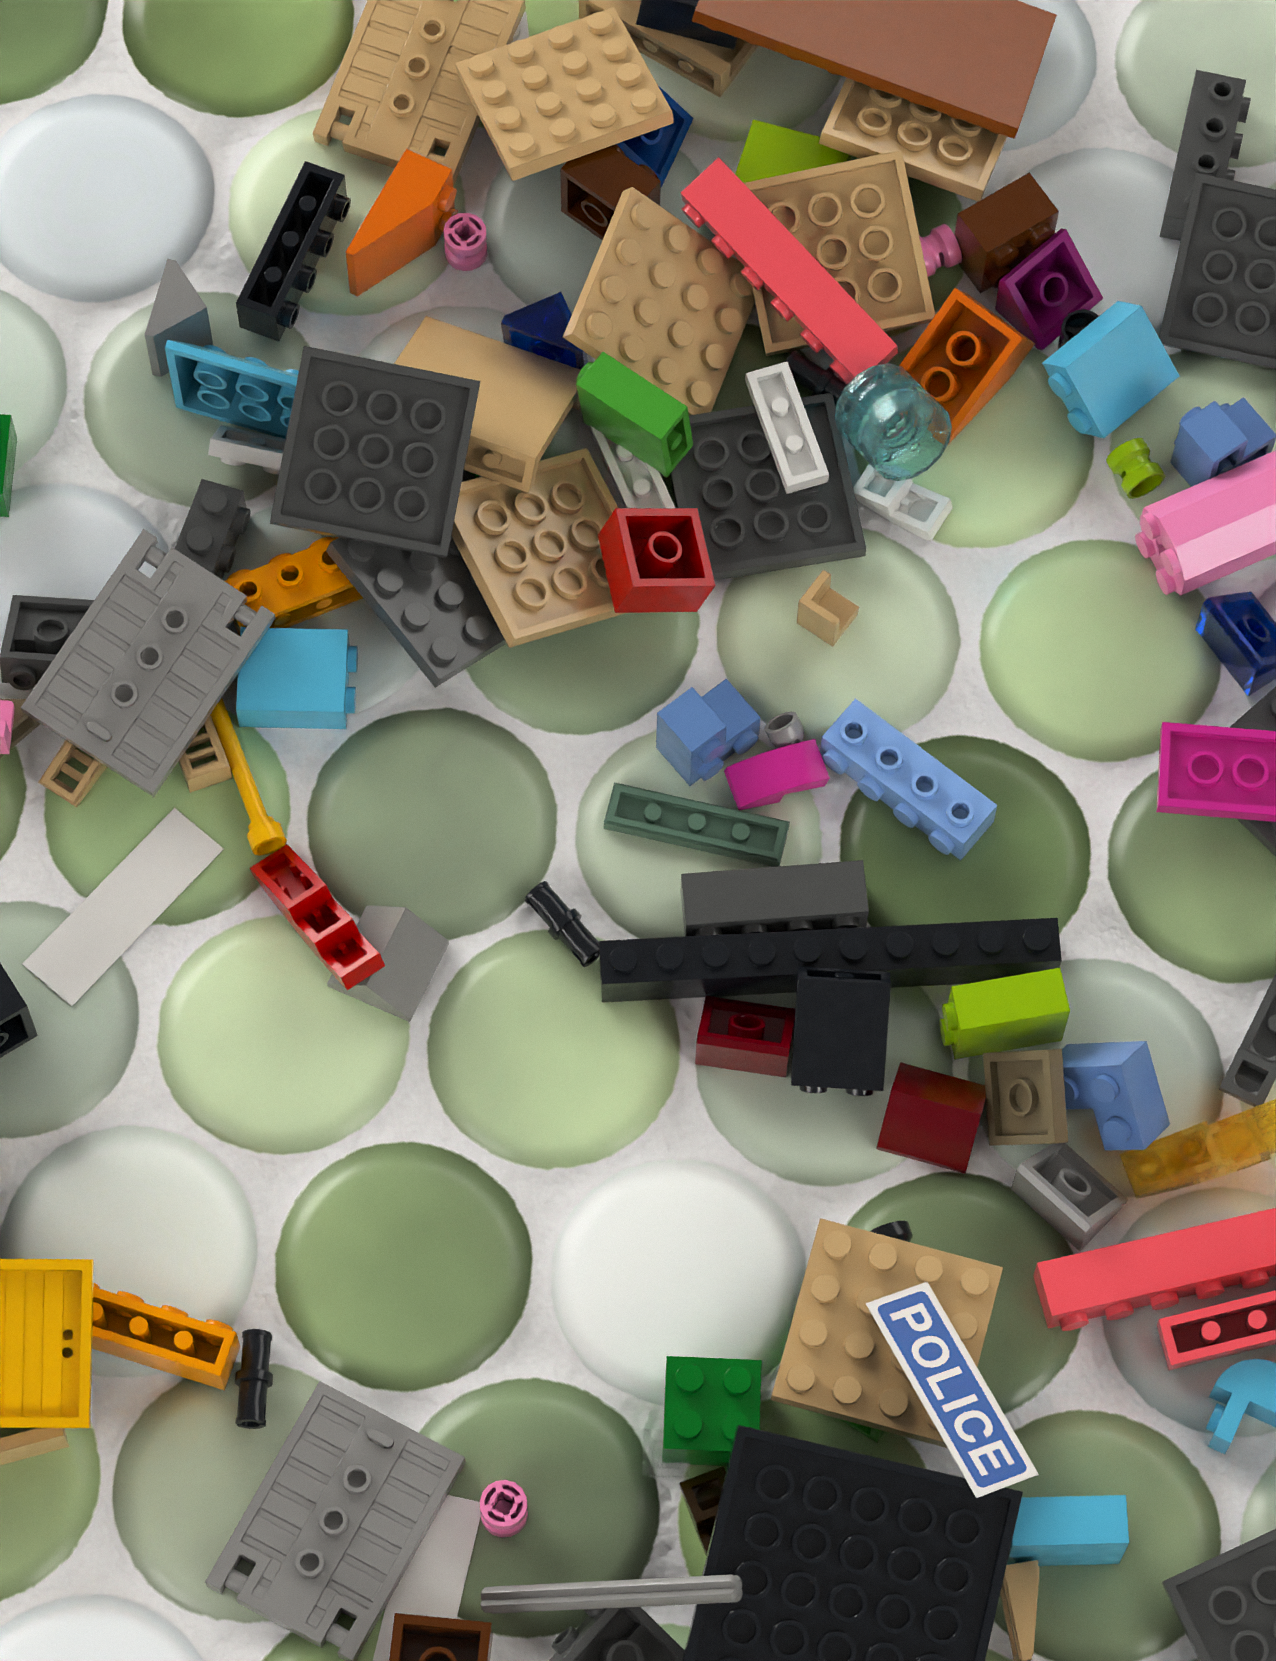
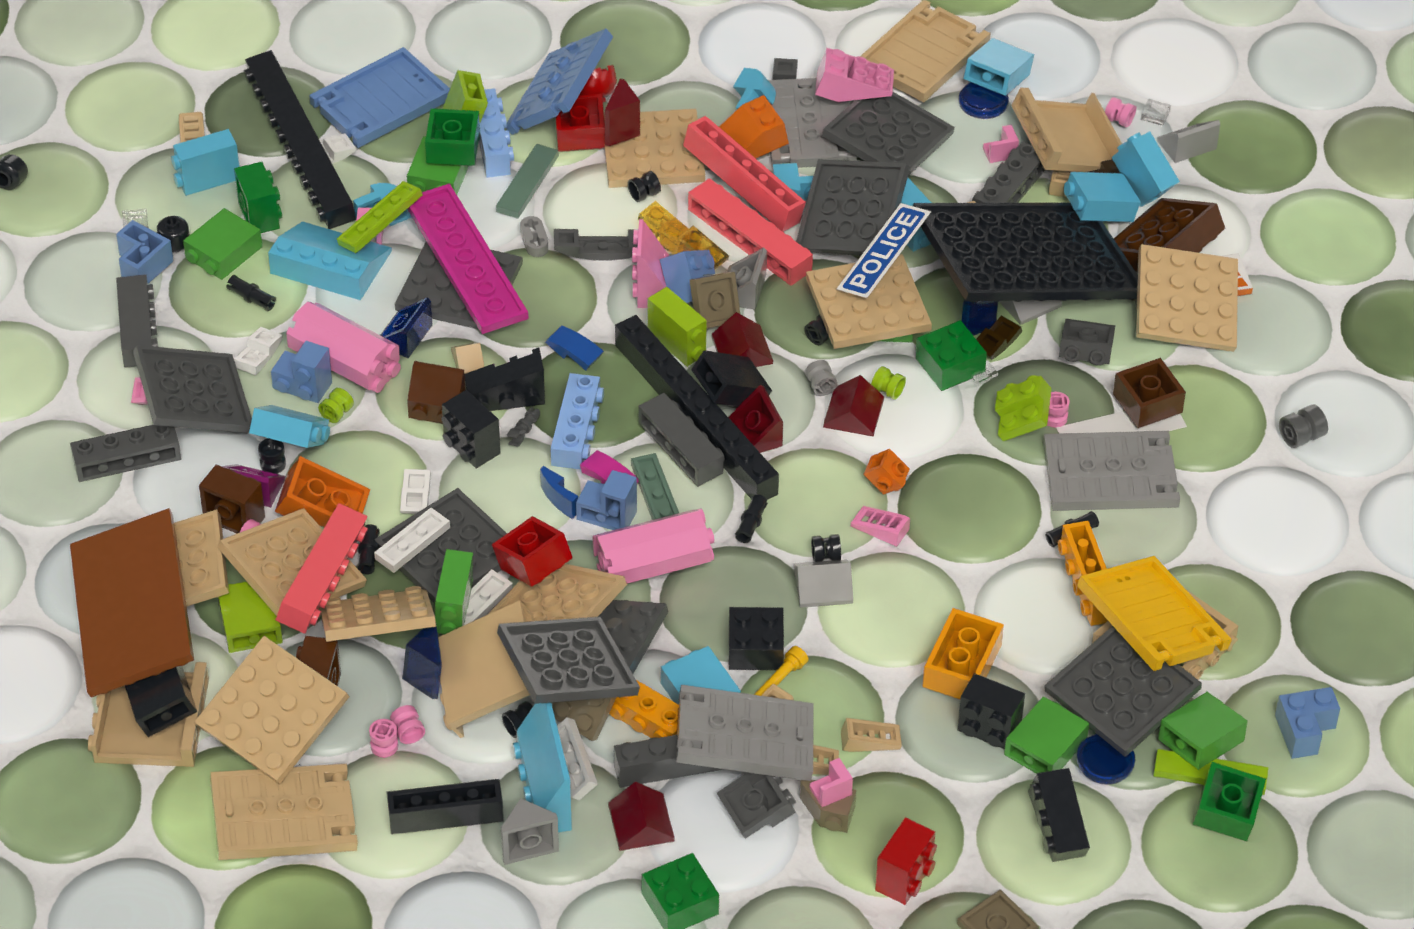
camera: 120 degrees left, 20 degrees down
white sticker [22,808,224,1006] -> none
red slope [250,844,385,991] -> none
orange slope [346,149,458,296] -> none
light grey axle [481,1575,743,1614] -> none
light grey hinge [765,712,804,748] -> none
tan panel [797,570,859,647] -> none
clear light blue wheel [835,363,952,481] -> none
none -> bright pink wheel [390,705,425,744]
none -> reddish brown slope [407,361,465,424]
none -> black brick [441,390,501,469]
none -> tan slope [451,342,484,374]
none -> black wedge [465,347,545,411]
none -> dark grey piece [507,407,540,447]
none -> blue slope [540,466,578,519]
none -> blue slope [545,326,604,371]
none -> bright pink brick [593,508,714,584]
none -> dark red slope [608,781,675,851]
none -> bright pink slope [632,219,669,308]
none -> black brick [729,607,784,670]
none -> dark grey plate [796,159,910,256]
none -> light grey wheel [805,360,837,396]
none -> black wheel [811,534,841,562]
none -> dark red slope [823,375,884,437]
none -> tan slope [841,718,902,752]
none -> bright pink slope [851,506,910,547]
none -> orange brick [863,449,910,495]
none -> lime wheel [871,366,906,400]
none -> light orange brick [923,608,1004,699]
none -> lime plate [995,375,1052,441]

